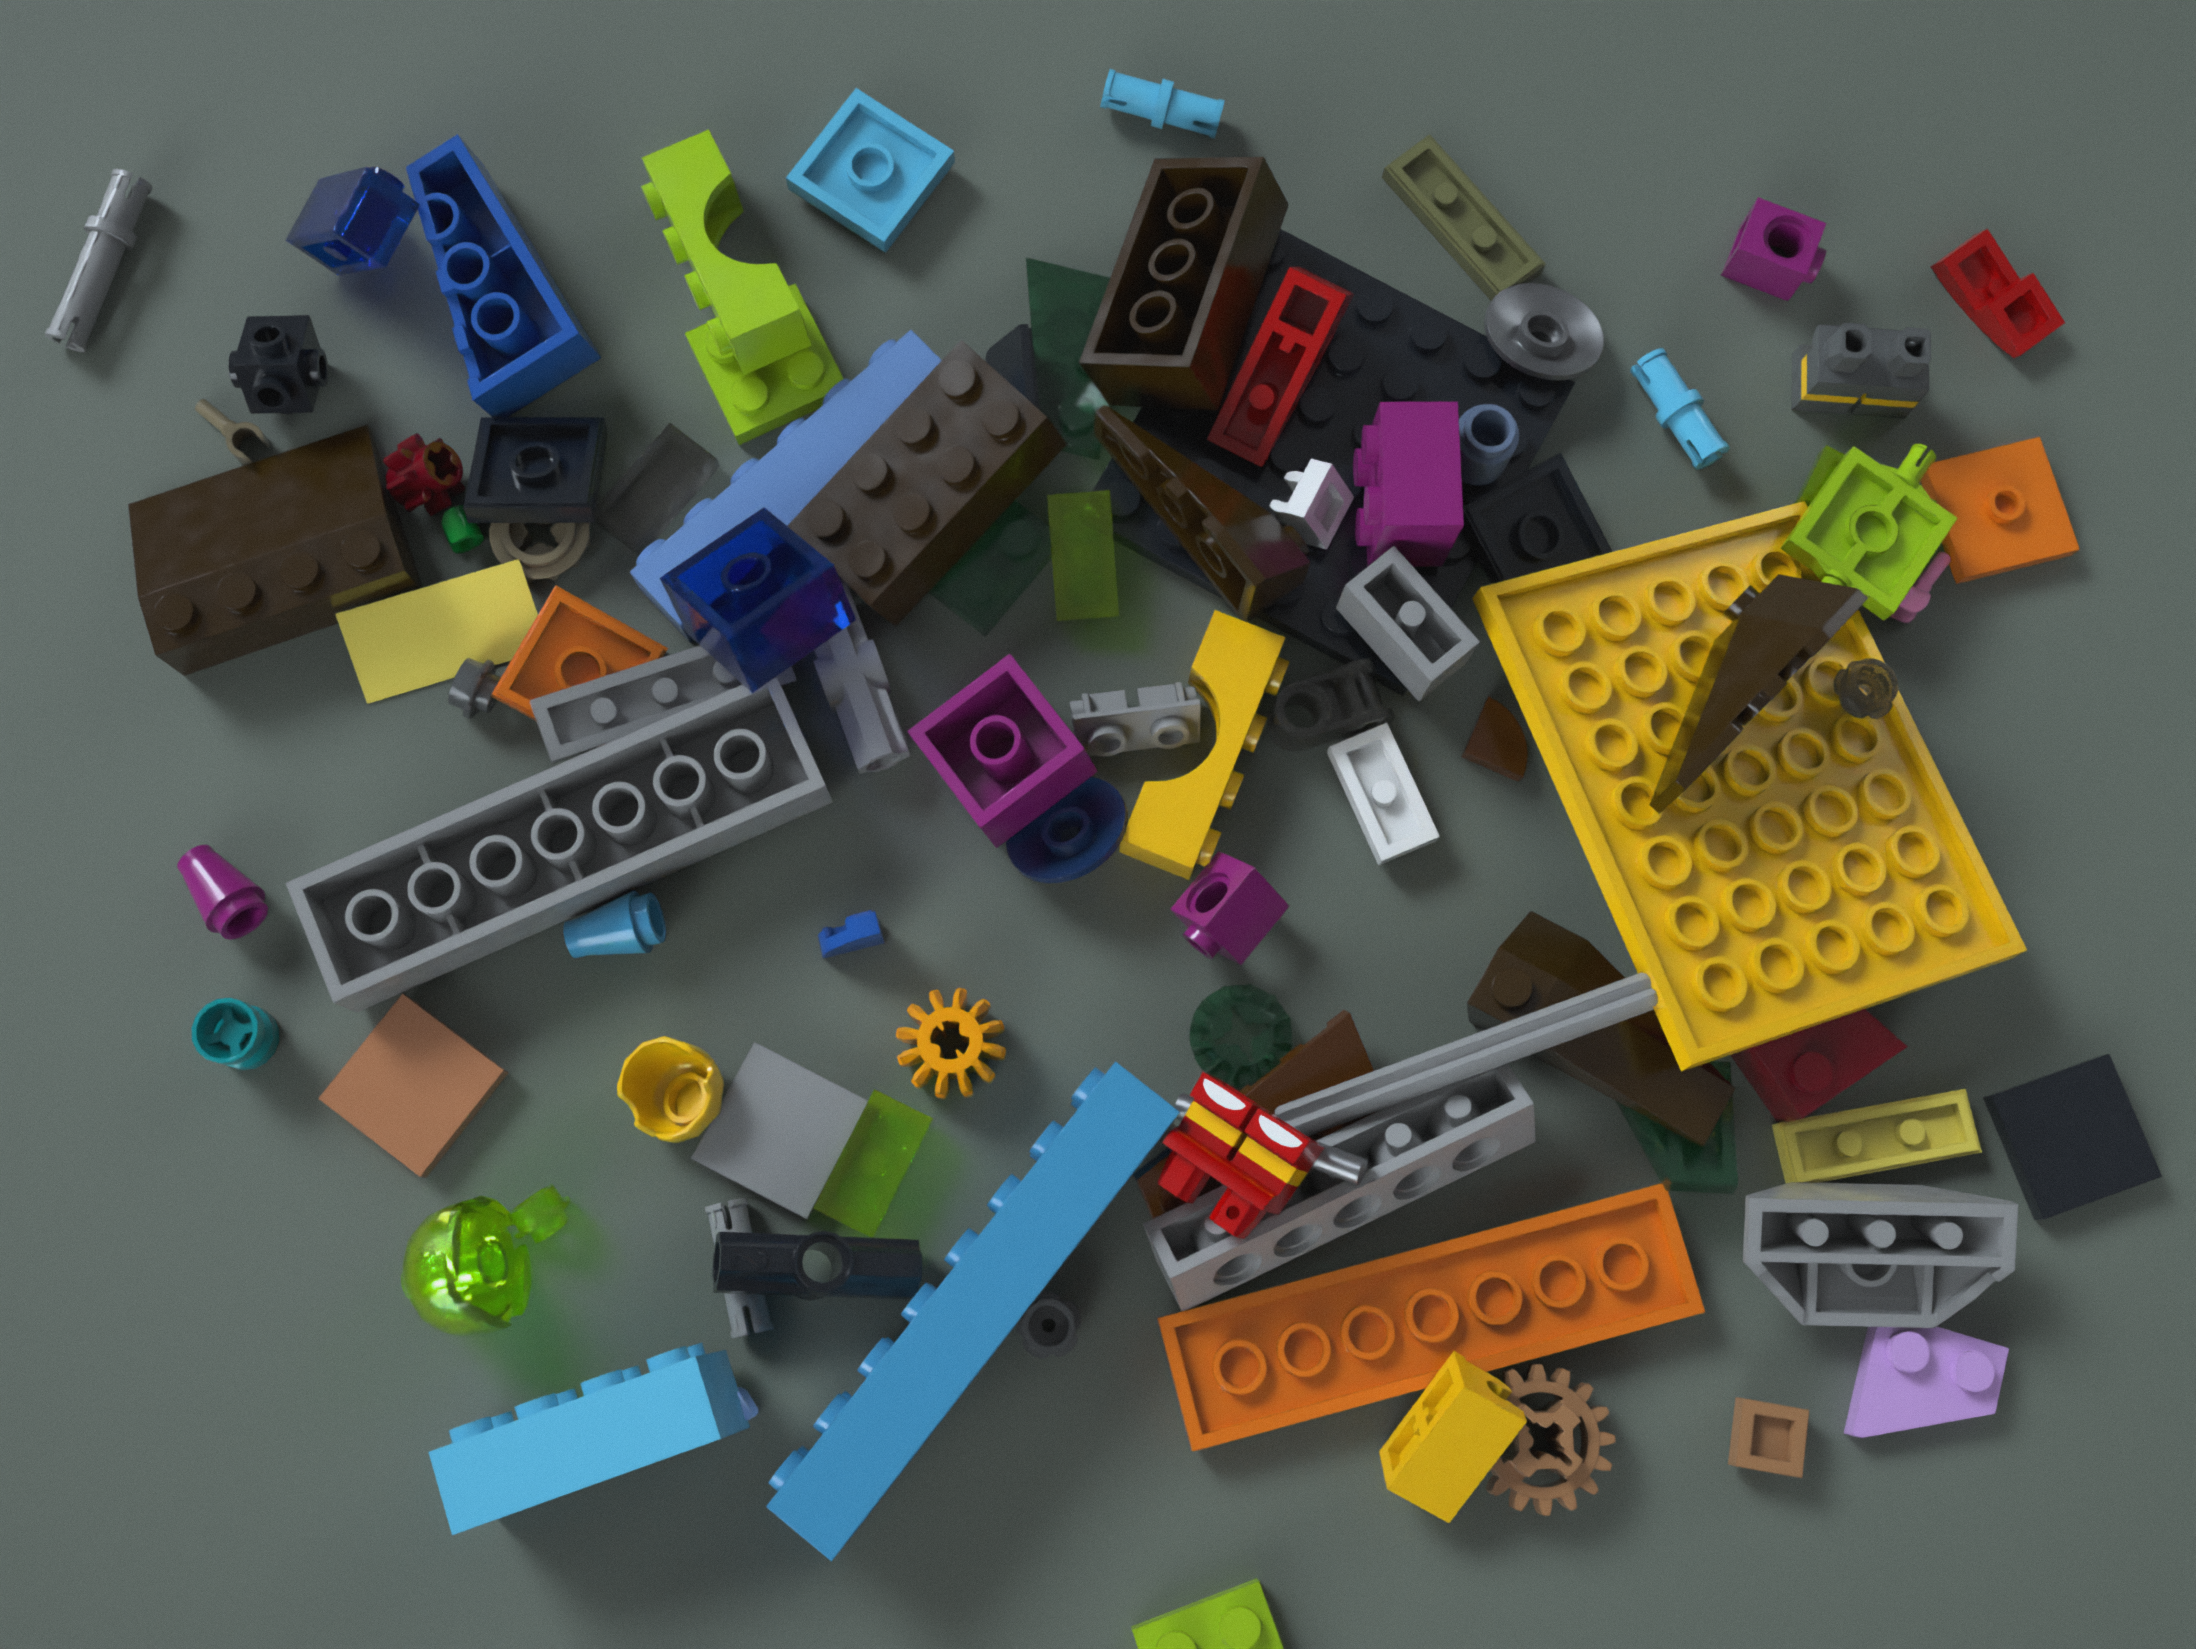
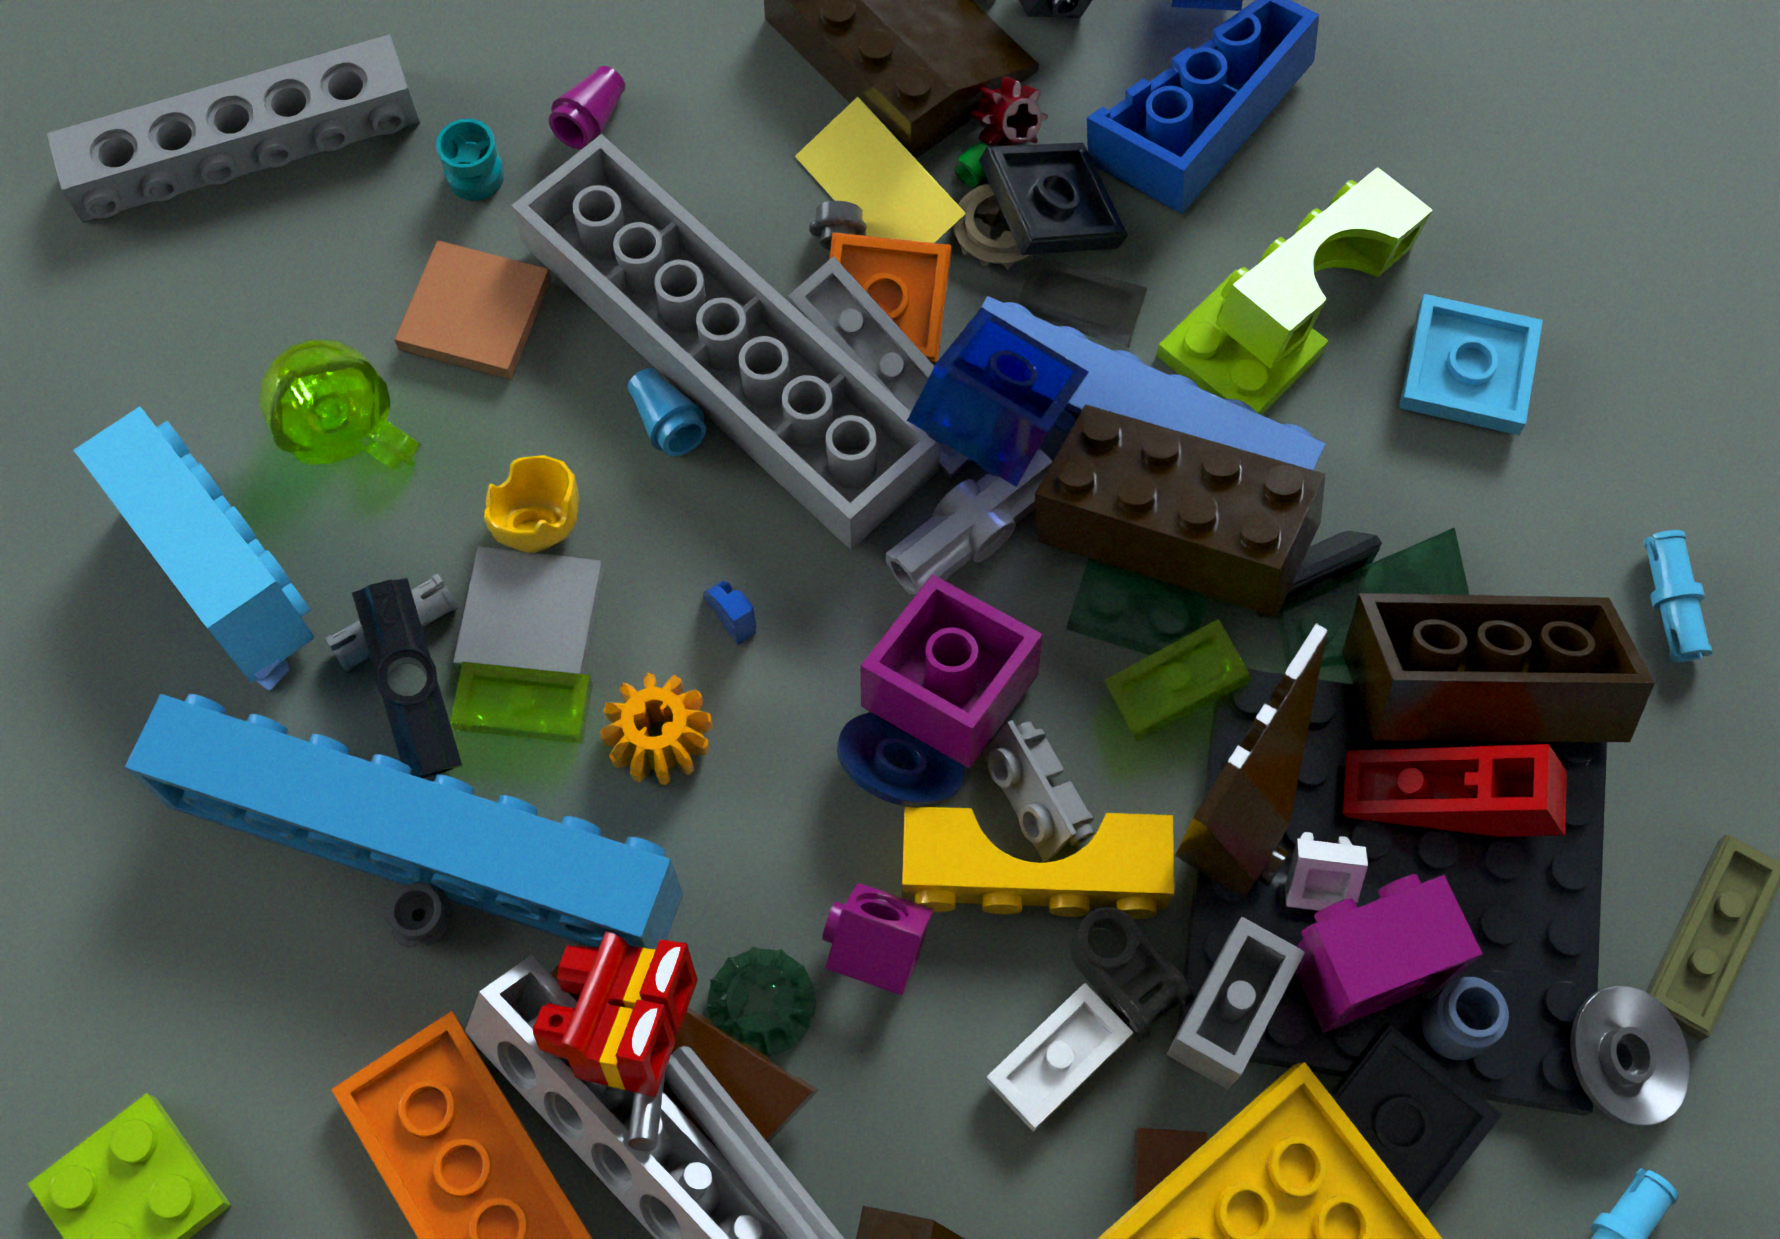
camera: 75 degrees right, 10 degrees down
none -> light grey brick [47,34,420,222]

